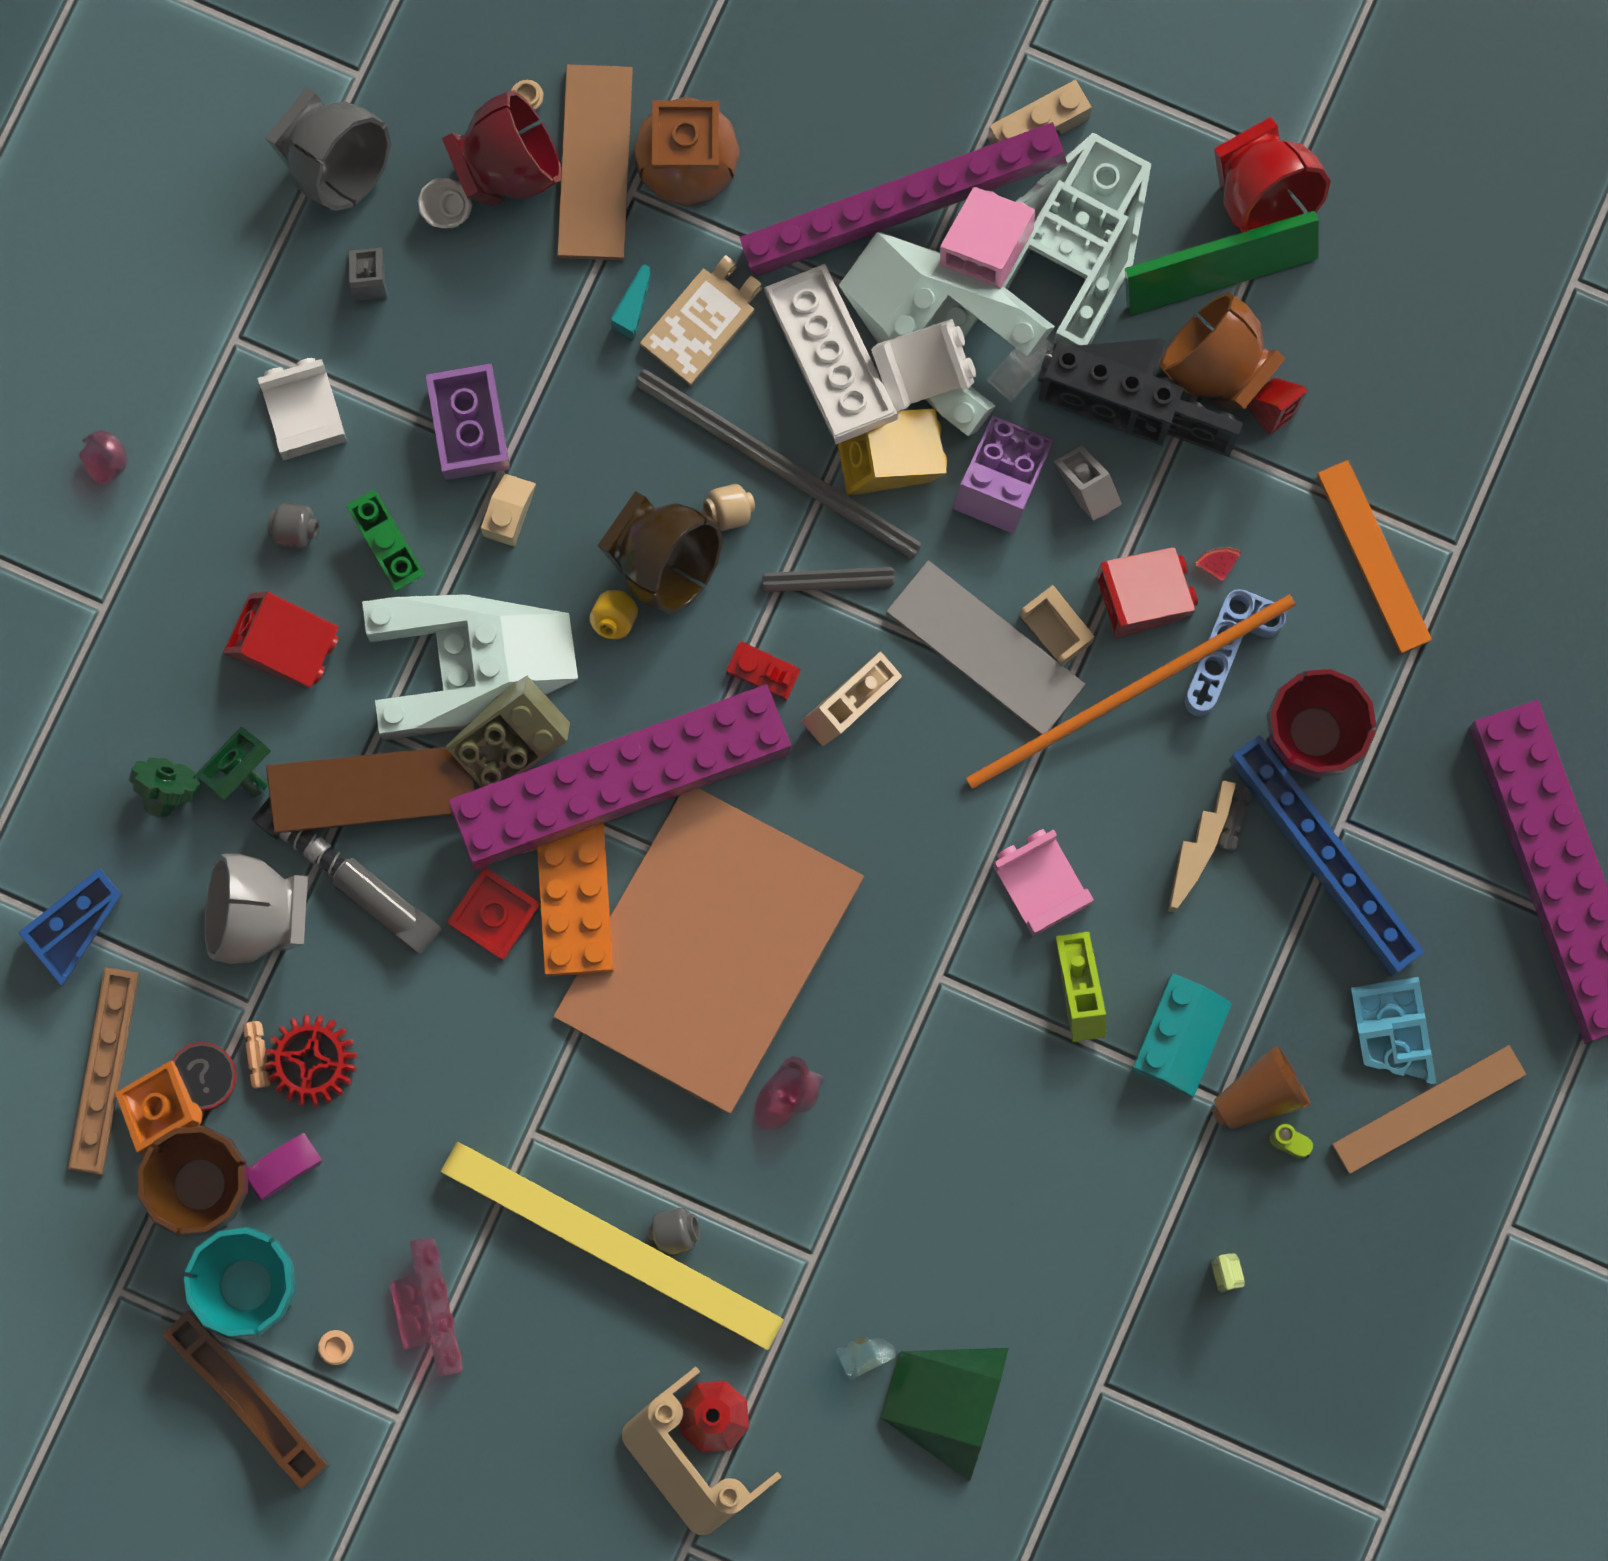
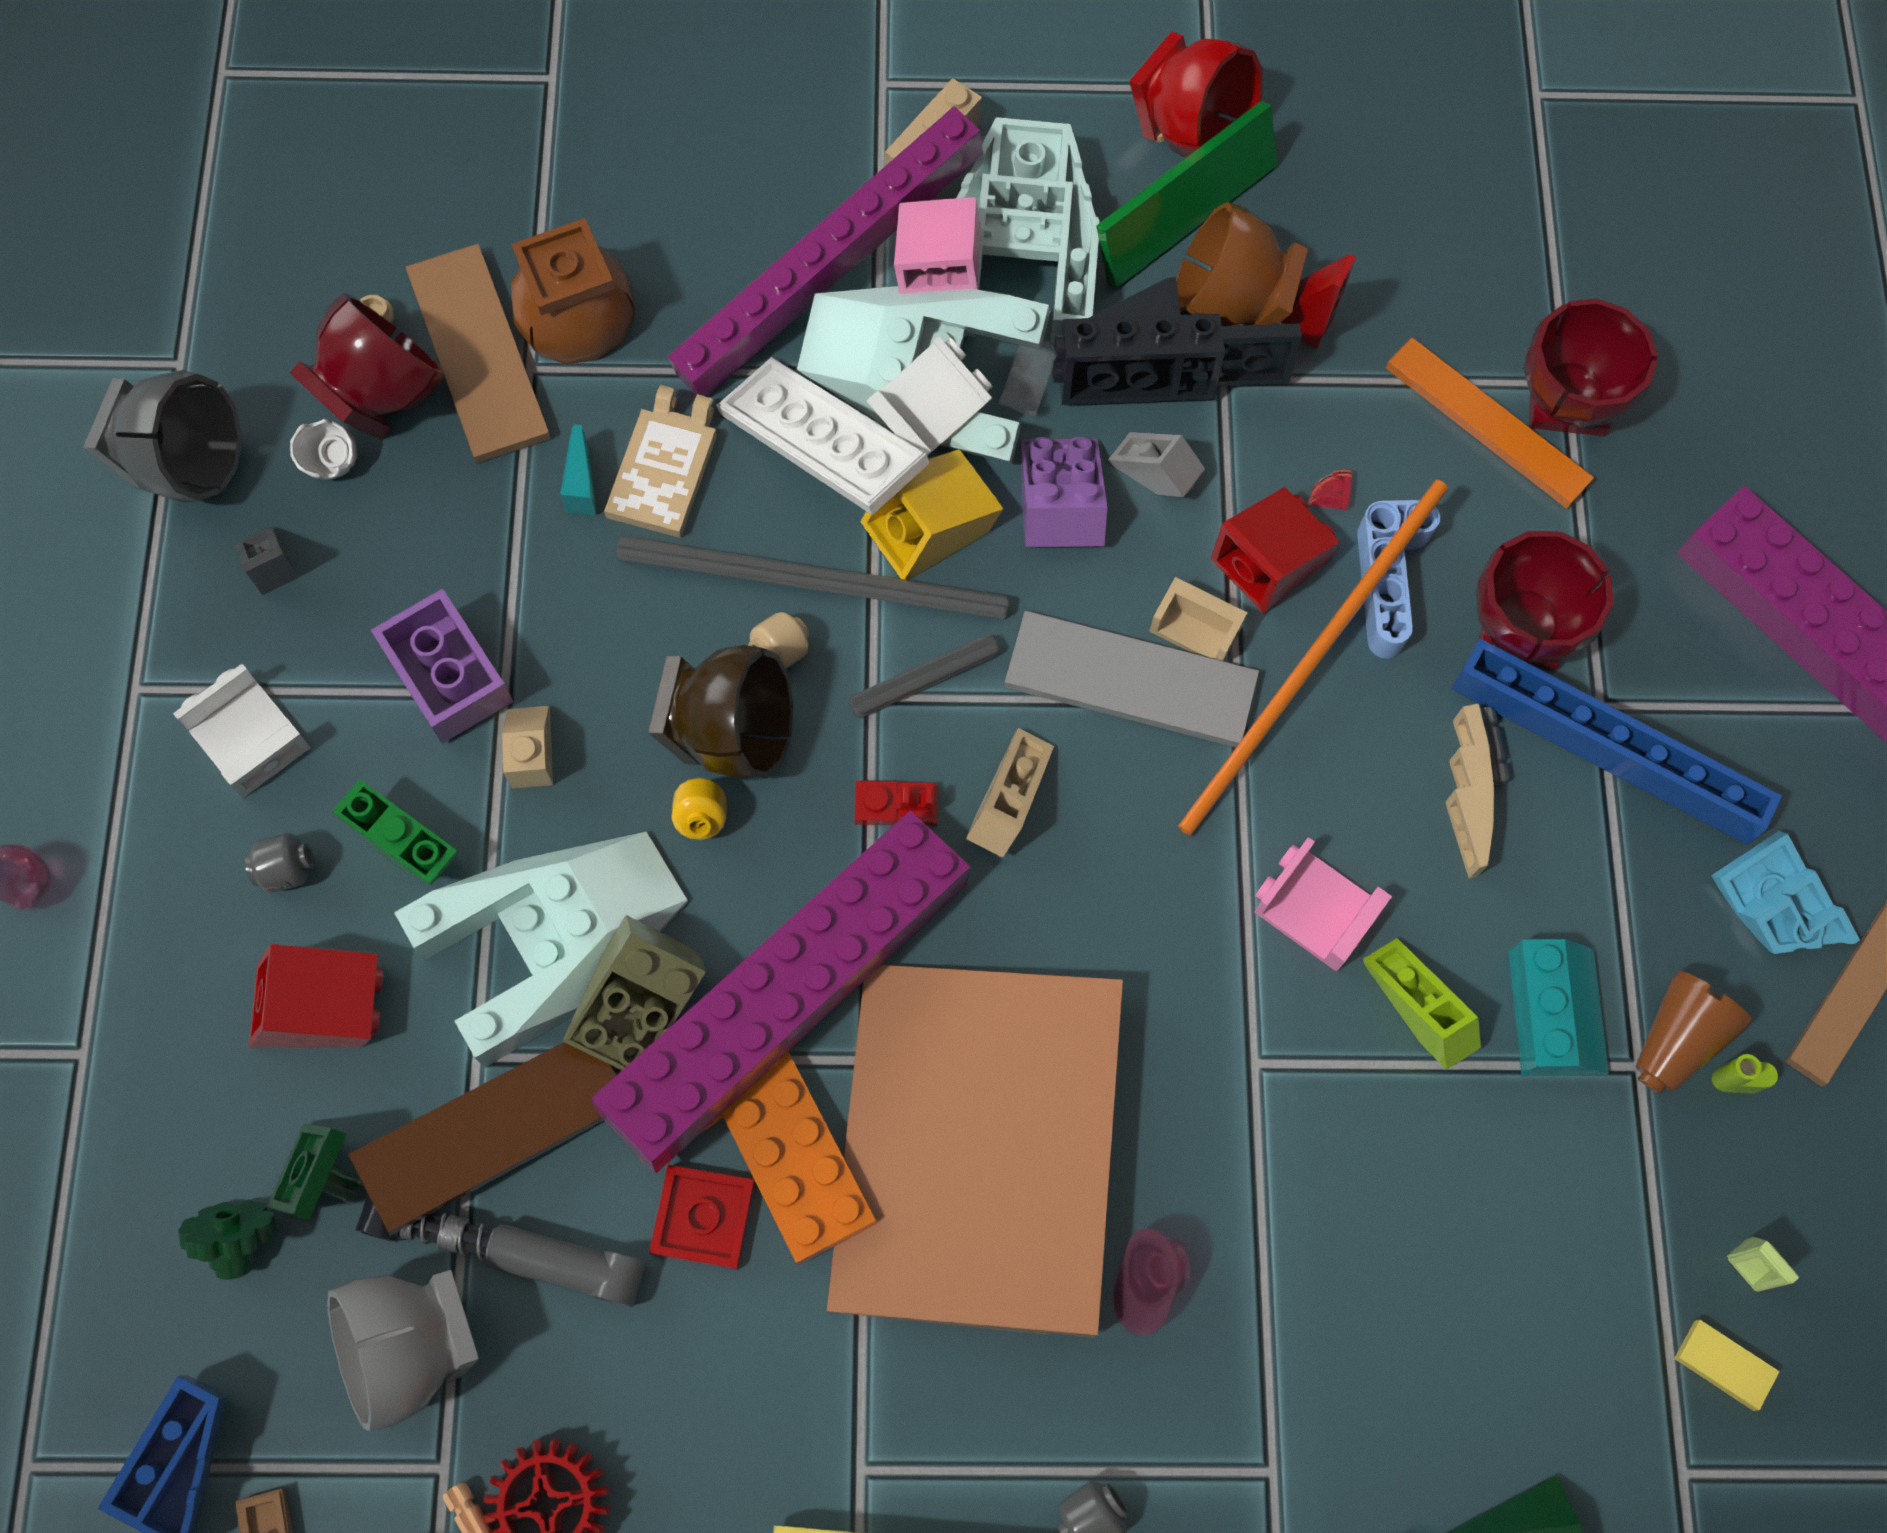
camera: 25 degrees left, 10 degrees down
none -> dark red plate [1523,298,1658,437]
none -> light yellow tile [1674,1320,1780,1411]

